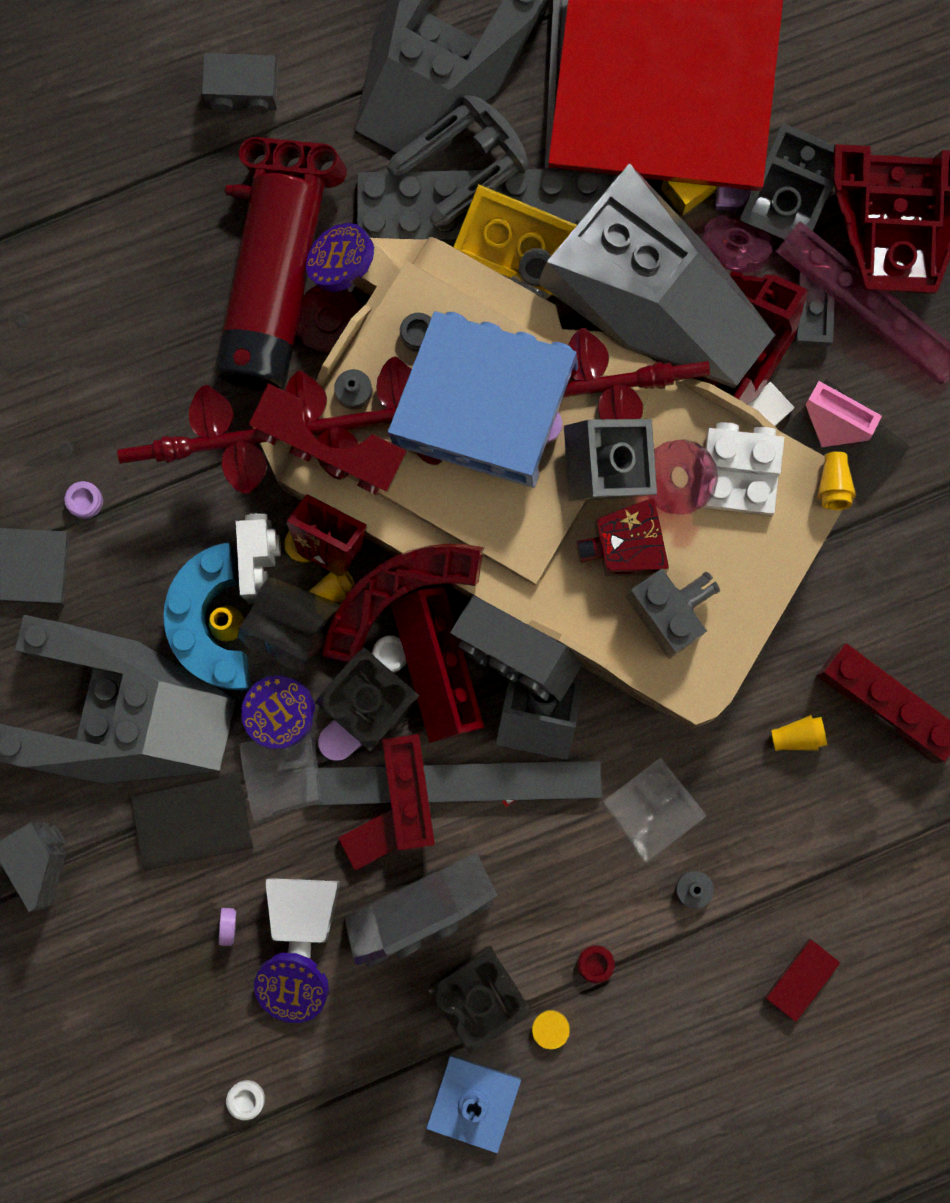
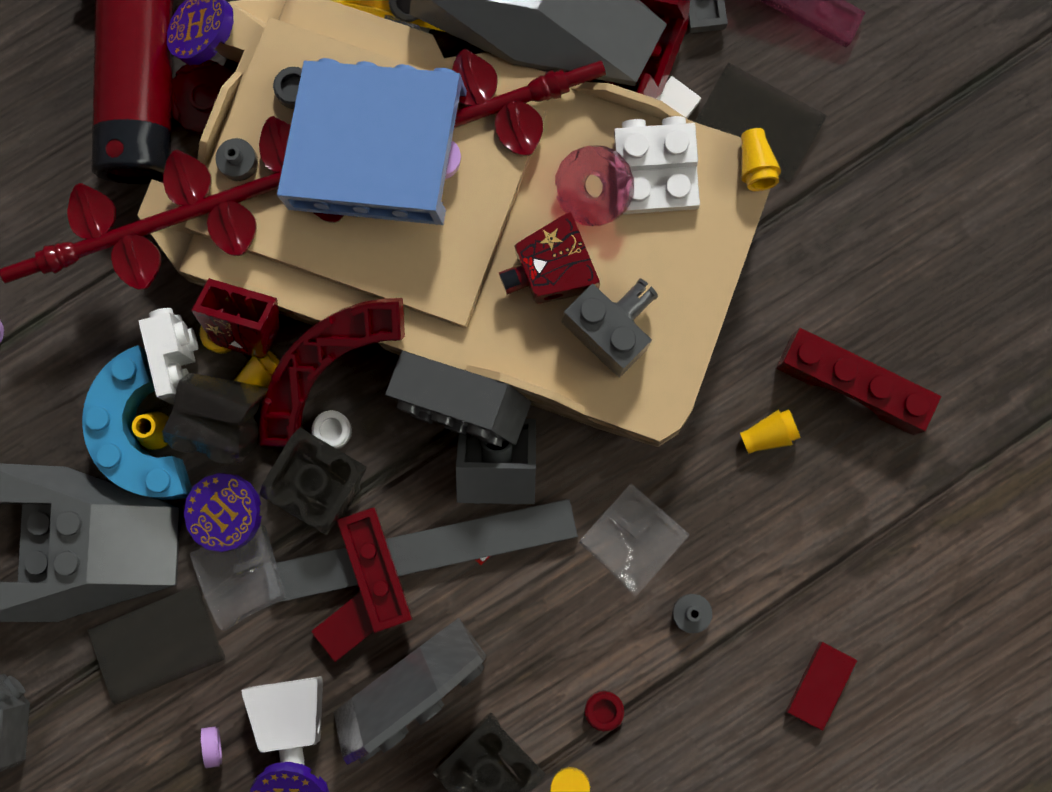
camera: 10 degrees left, 0 degrees up
dark red arch [249,383,407,495] -> none
lavender tile [318,717,363,761] -> none
dark red brick [390,586,484,743] -> none
dark grey slope [564,419,657,501] -> none
bright pink slope [806,381,882,447] -> none

